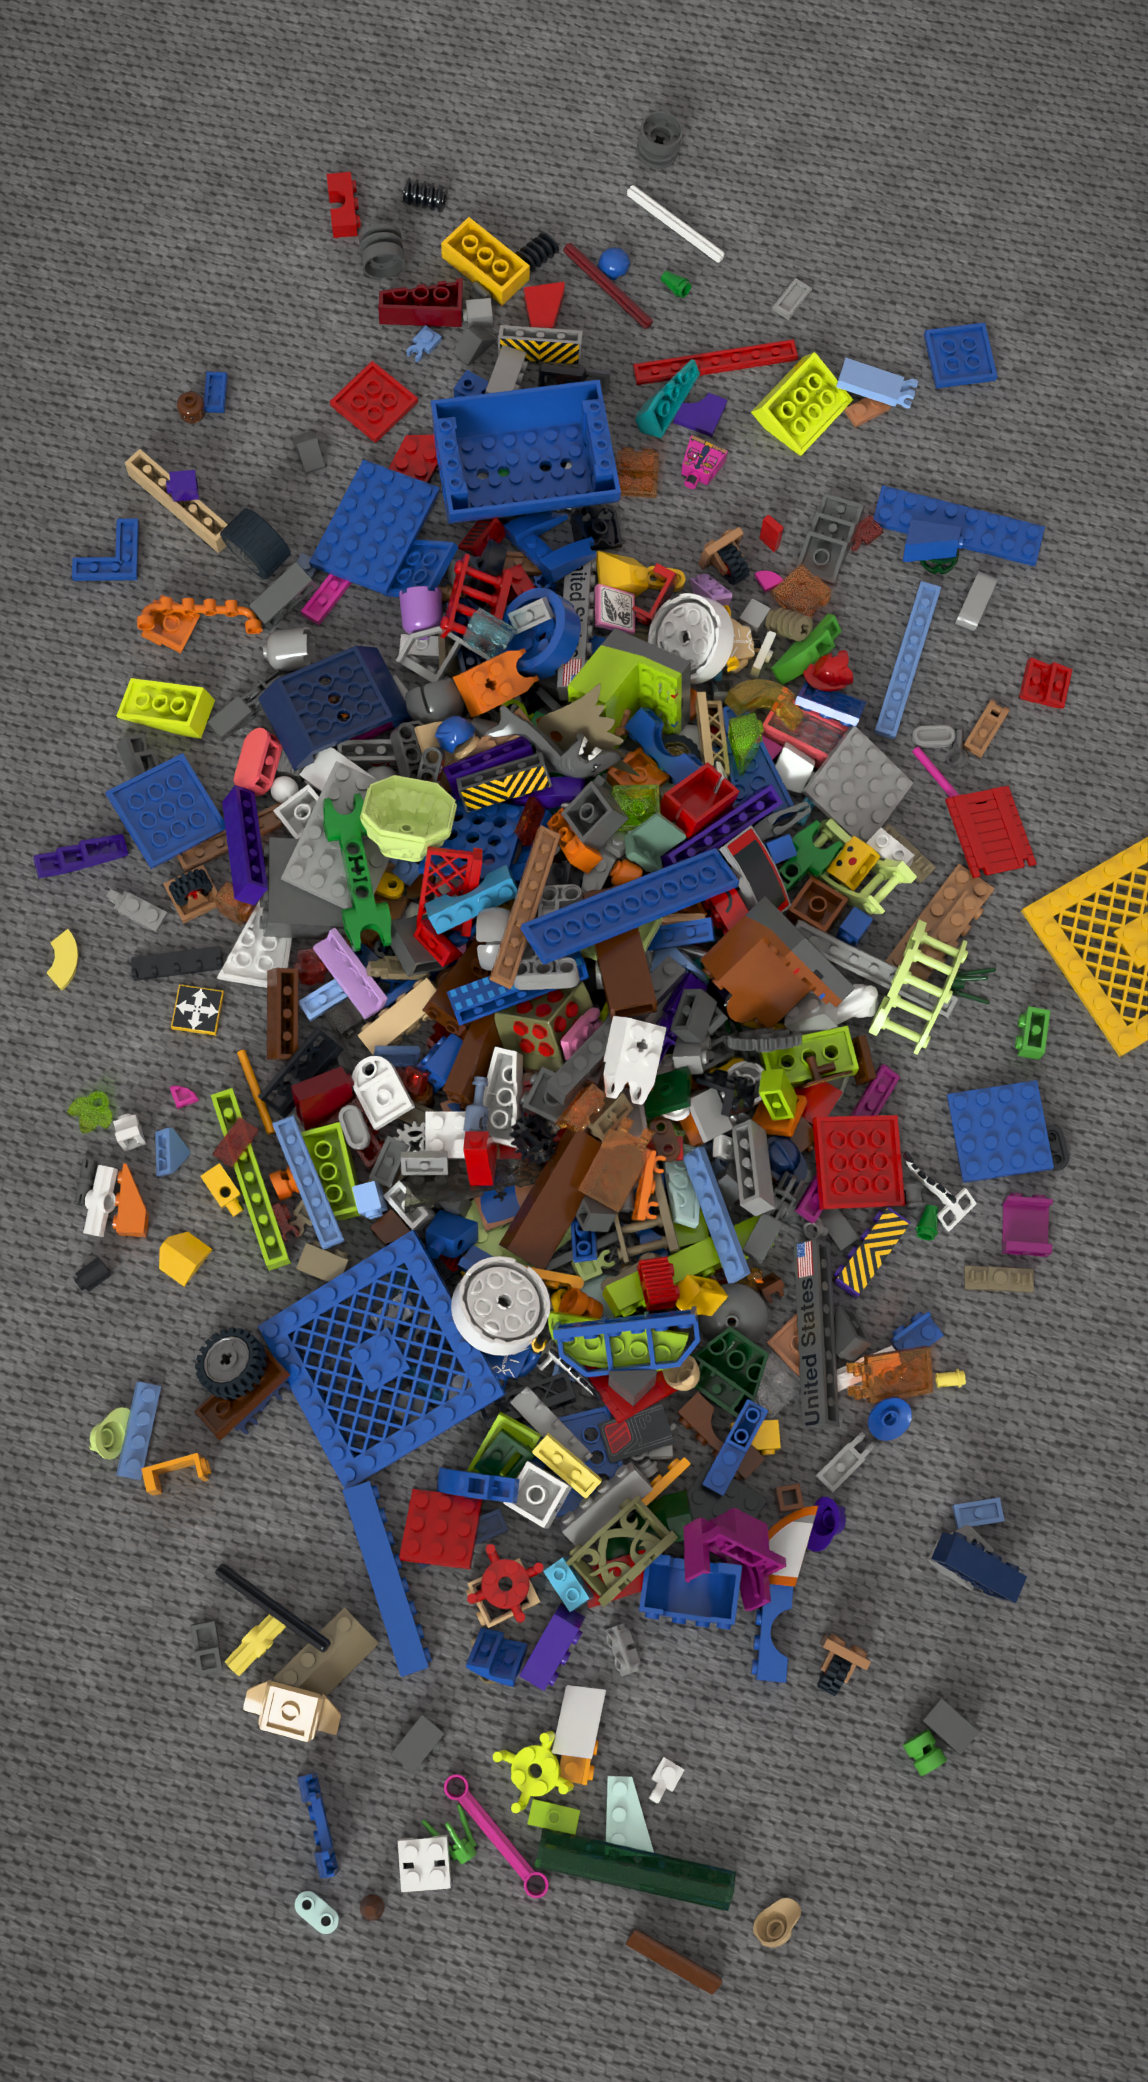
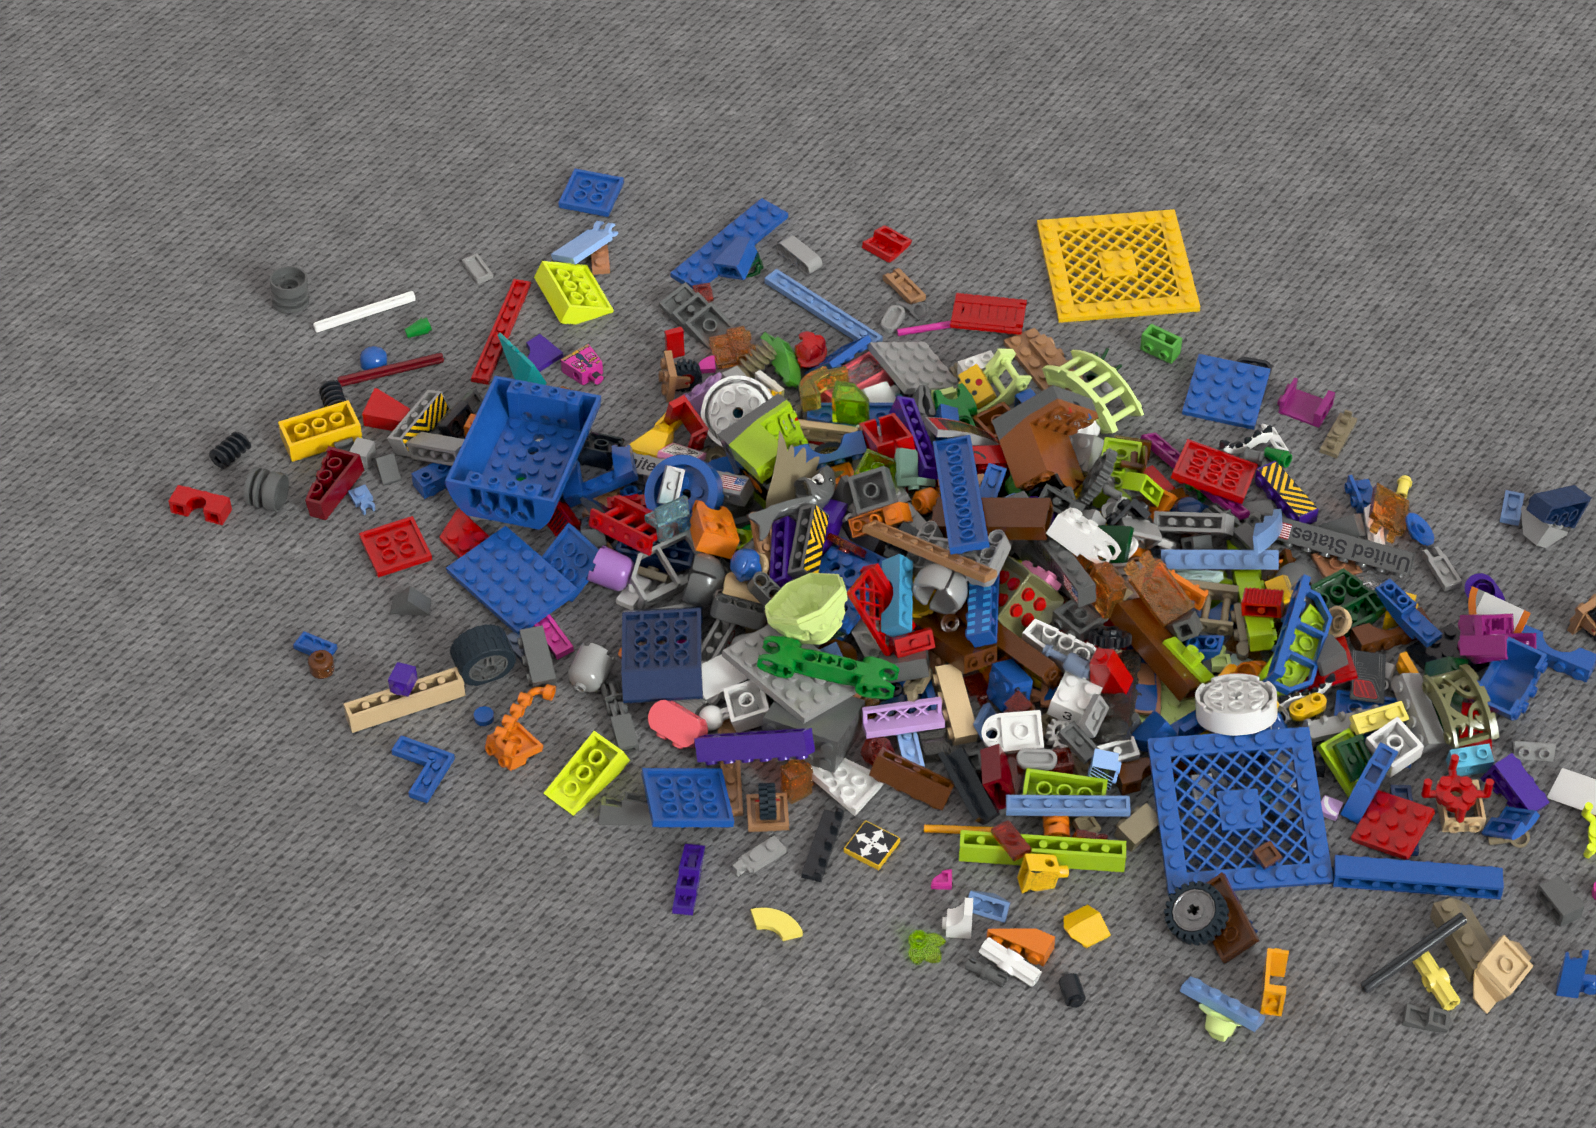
camera: 60 degrees left, 25 degrees down
reddish brown brick [773,1483,804,1513] -> none
none -> blue tile [474,706,494,726]
none -> light grey arm [1103,476,1122,501]
none -> lime piece [1163,636,1215,684]
none -> reddish brown plate [1252,841,1282,870]
none -> medium blue slope [1253,509,1283,555]
none -> yellow plate [1289,693,1327,721]
none -> lavender tile [1321,795,1344,821]

